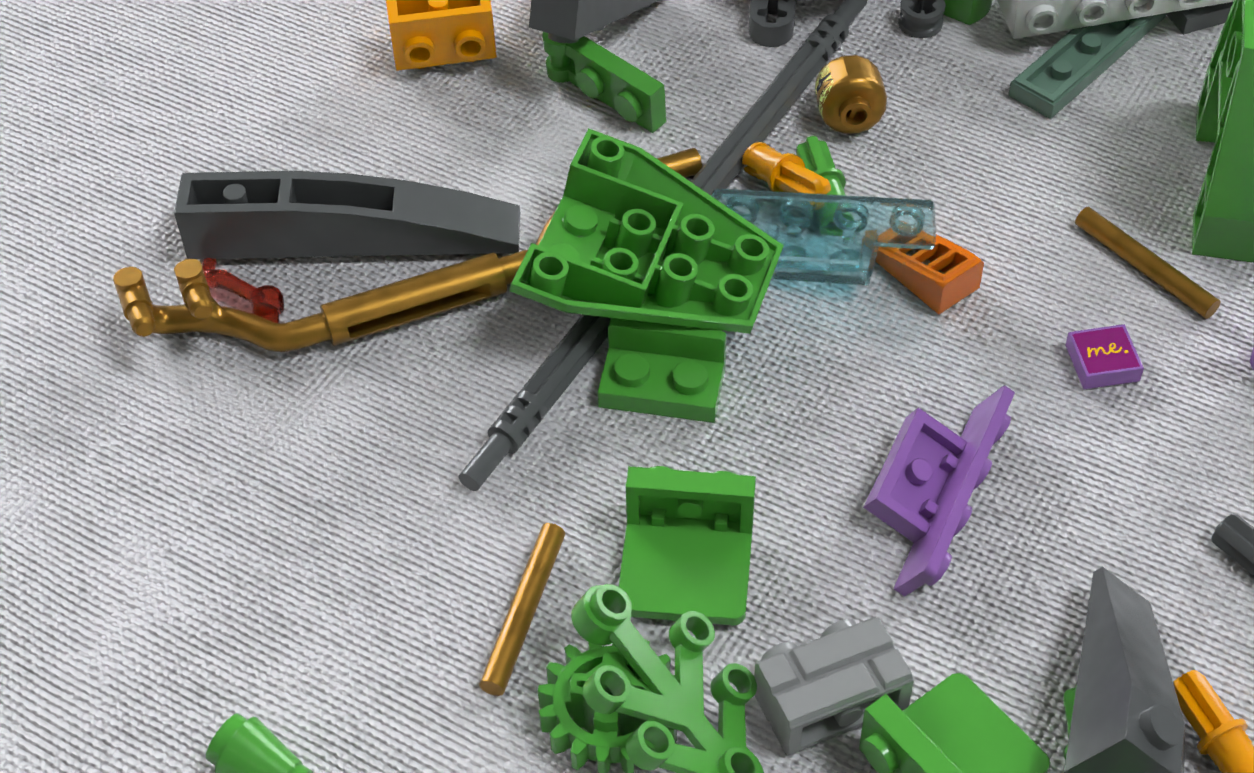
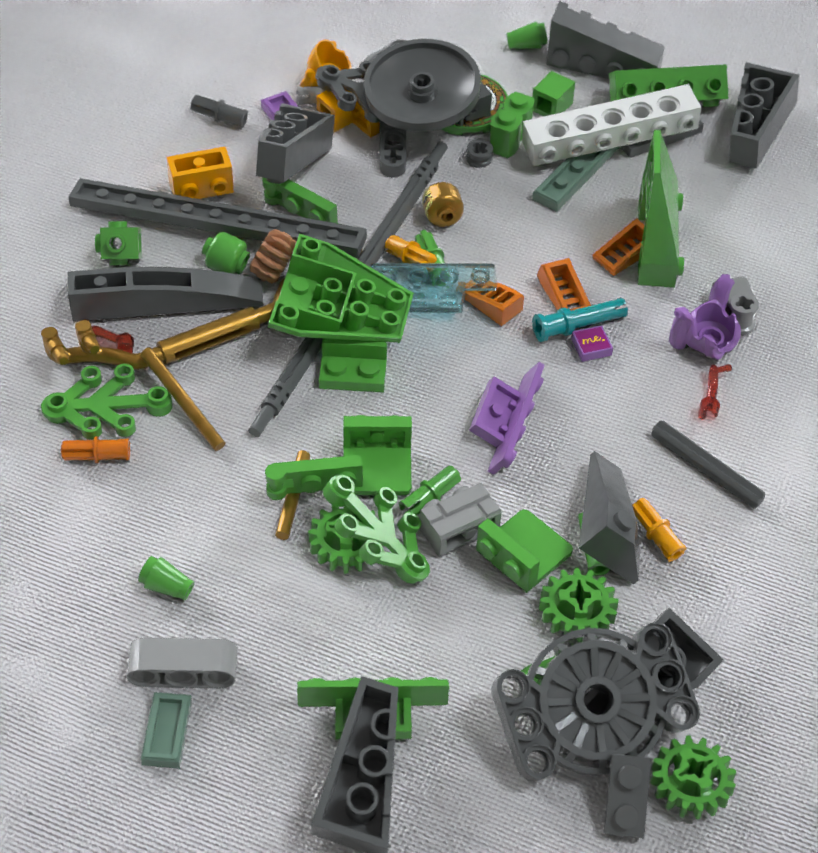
camera: 10 degrees left, 0 degrees up
pearl gold bar [1075,206,1221,319] -> none
none -> bright green plant [41,364,173,440]
none -> orange axle [61,436,130,463]
none -> dark grey plate [68,178,367,258]
none -> bright green brick [95,221,142,265]
none -> pearl gold bar [140,347,226,451]
none -> bright green head [202,232,250,275]
none -> nougat gear [250,229,296,284]
none -> bright green plate [265,455,363,500]
none -> bright green axle [398,465,461,515]
none -> teal pin [532,297,628,342]
none -> orange slope [537,258,591,311]
none -> orange slope [592,218,645,276]

